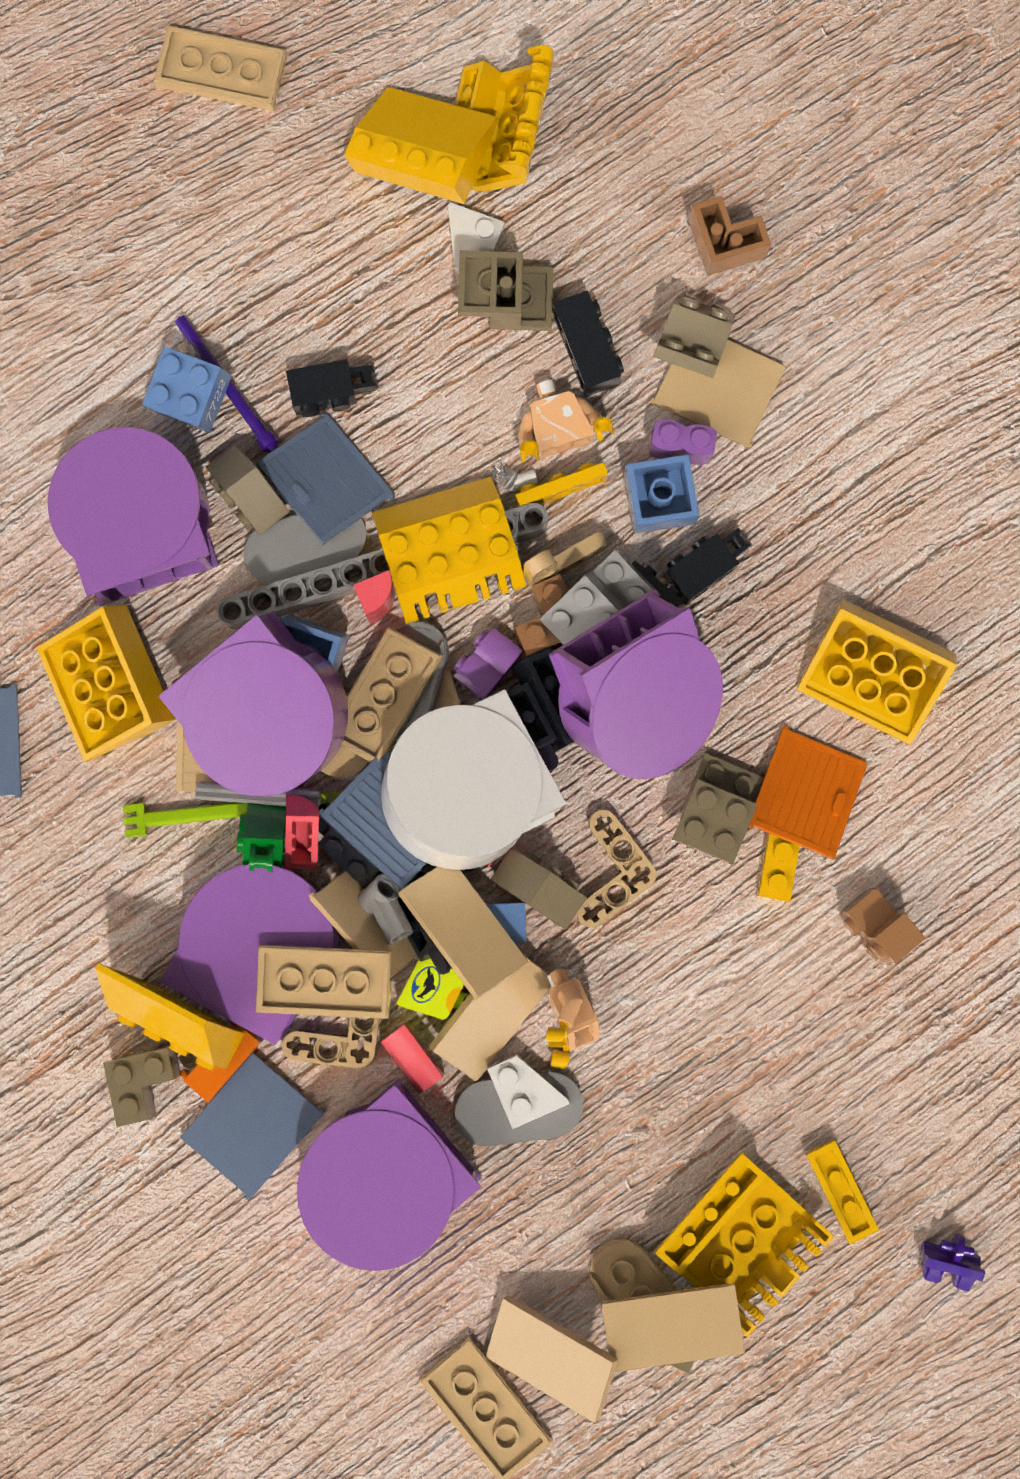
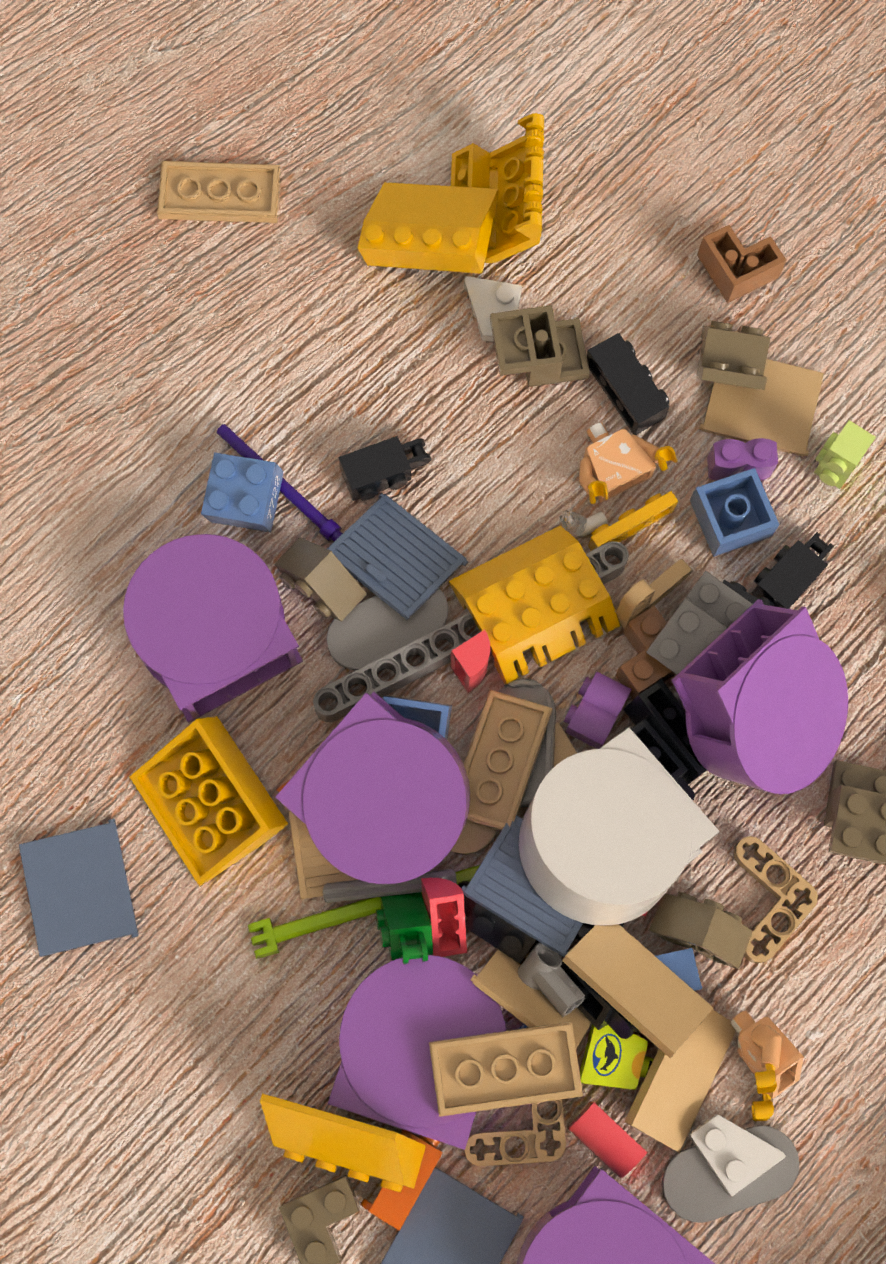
camera: 10 degrees left, 10 degrees down
none -> yellowish green brick [814,420,876,489]

